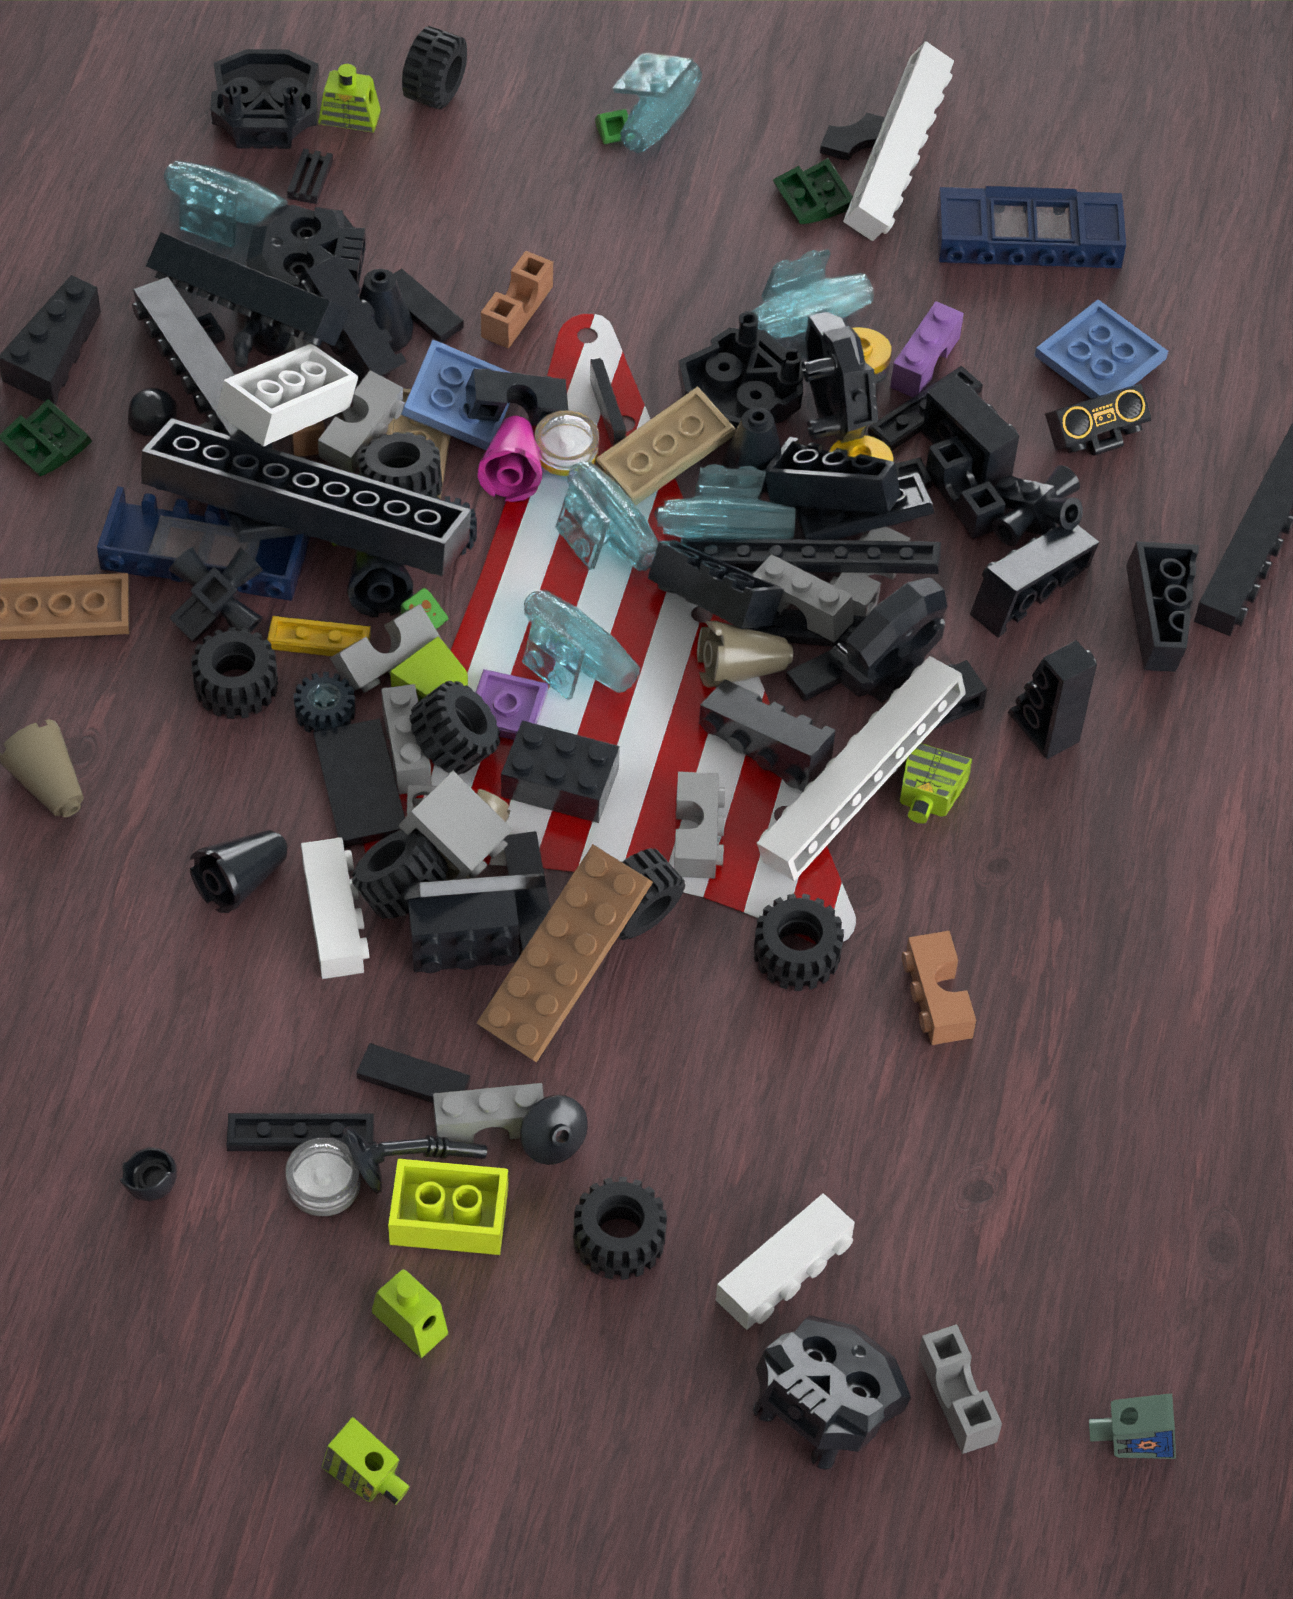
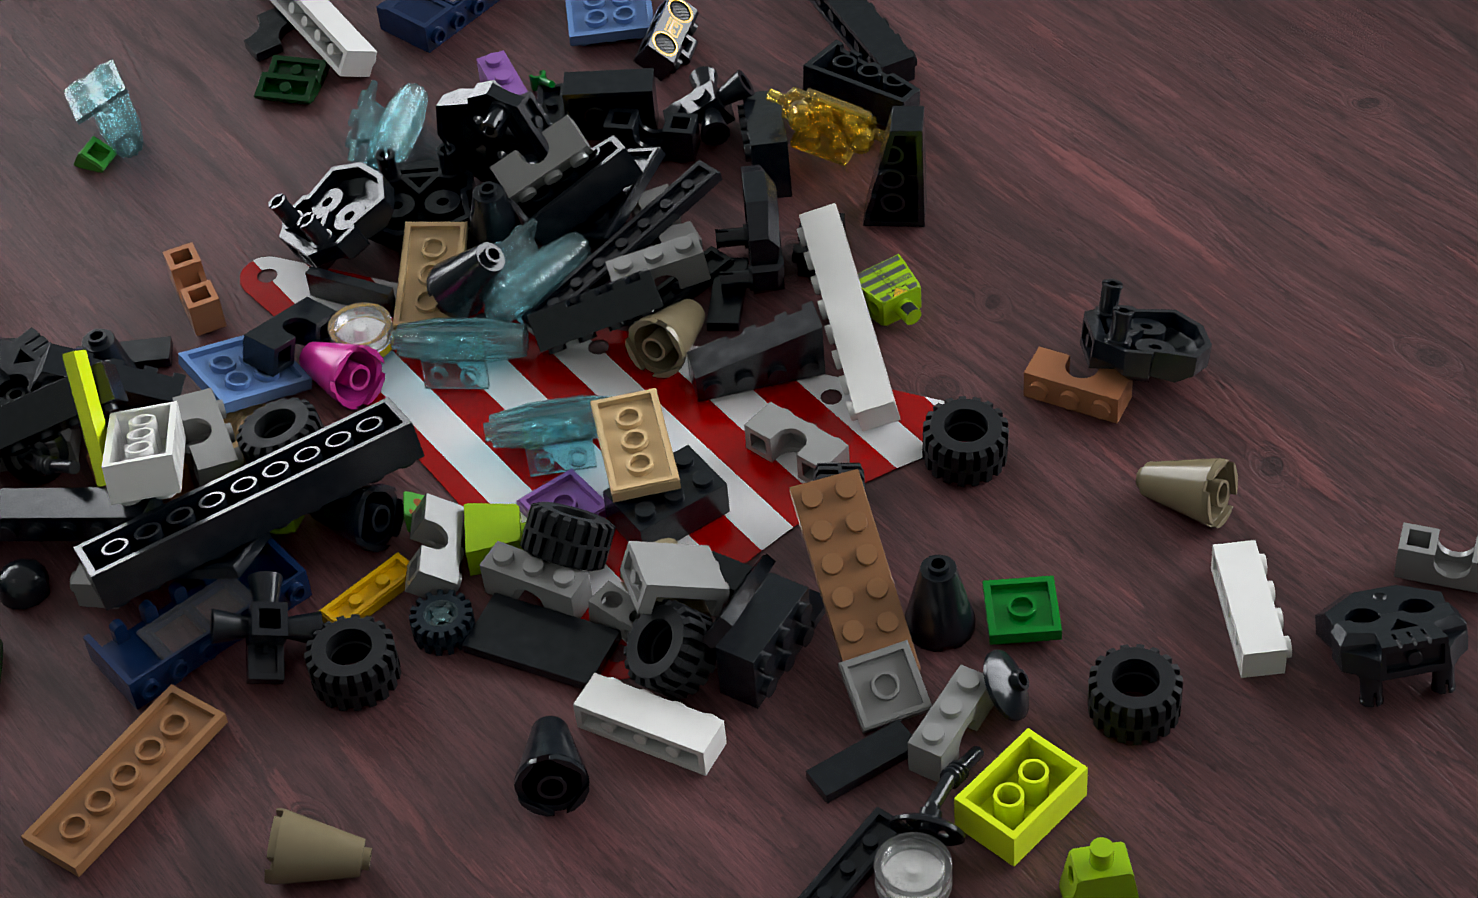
camera: 45 degrees left, 10 degrees down
none -> neon yellow tile [62,350,107,487]
none -> black brick [268,162,394,270]
none -> black cone [426,242,505,320]
none -> light grey arch [490,115,594,203]
none -> green hand [529,70,555,91]
none -> tan tile [590,388,681,502]
none -> clear yellow piece [766,87,885,167]
none -> light grey tile [838,640,932,734]
none -> black cone [904,554,976,652]
none -> green plate [982,576,1062,645]
none -> black brick [1080,279,1212,383]
none -> dark tan cone [1136,458,1238,528]

